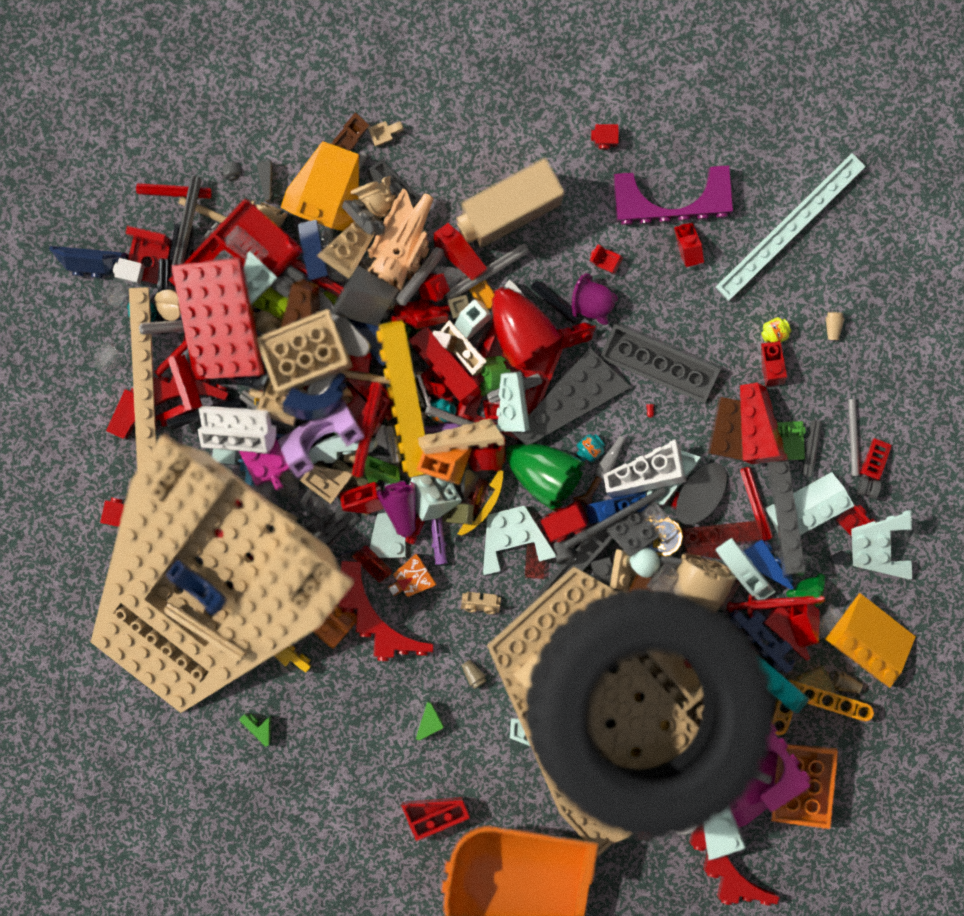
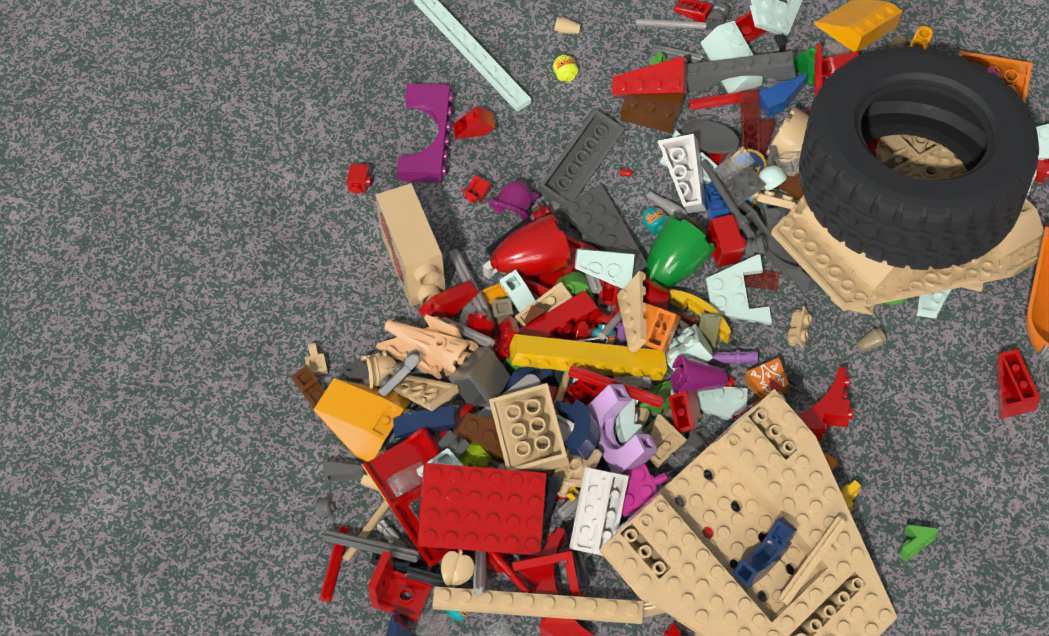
camera: 85 degrees left, 30 degrees down
white brick [113,258,145,284] -> none
bright green slope [416,701,444,740] -> none
light aqua slope [716,538,776,600] -> none
red slope [761,341,787,387] -> none

